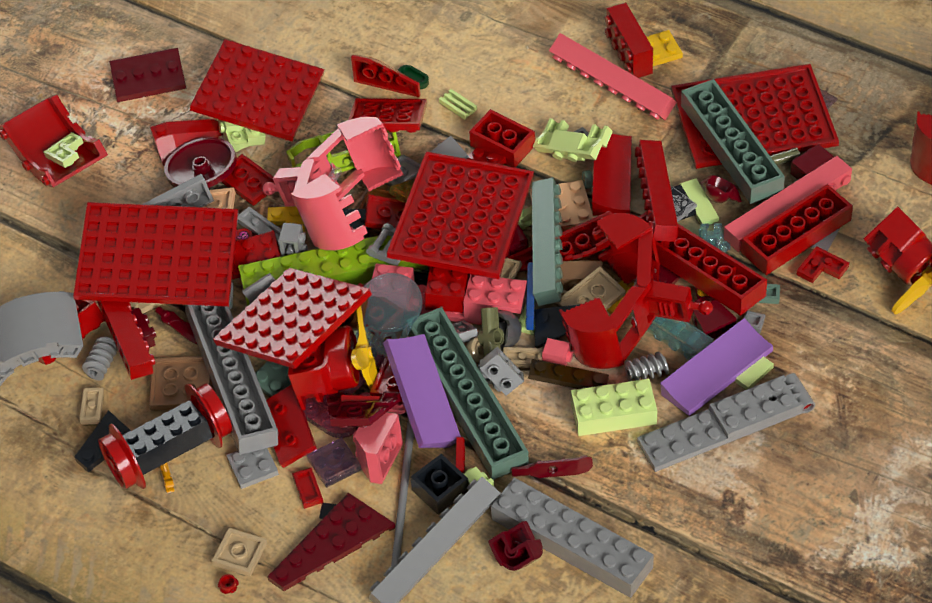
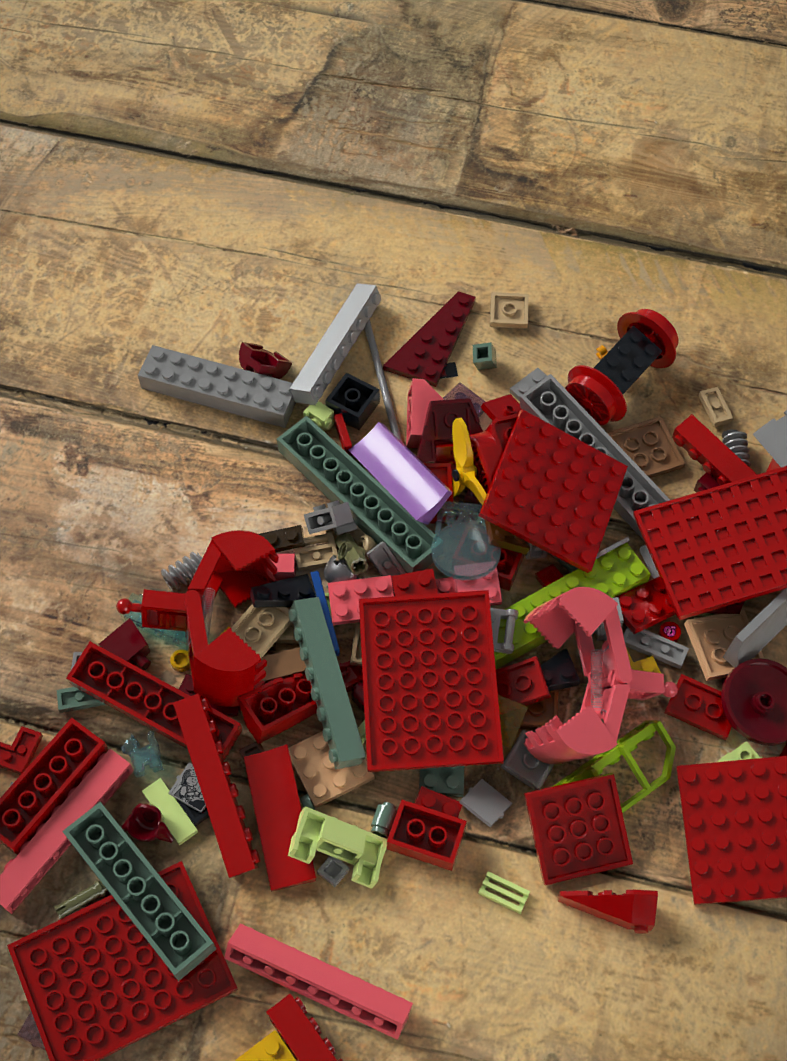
camera: 160 degrees right, 10 degrees up
black wing [75,410,131,472] -> none
red plate [218,574,239,594] -> none
red tile [292,467,324,509] -> none
dark green tile [398,65,429,89] -> none
dark red piece [511,455,593,478] -> none
yellowish green brick [571,379,657,436] -> none
light grey hinge [637,373,815,472] -> none
medium lavender arch [660,318,773,416] -> none
yellowish green tile [734,356,774,390] -> none
dark red brick [790,144,834,180] -> none
none -> sand green brick [371,802,398,838]
none -> sand green brick [473,342,497,370]

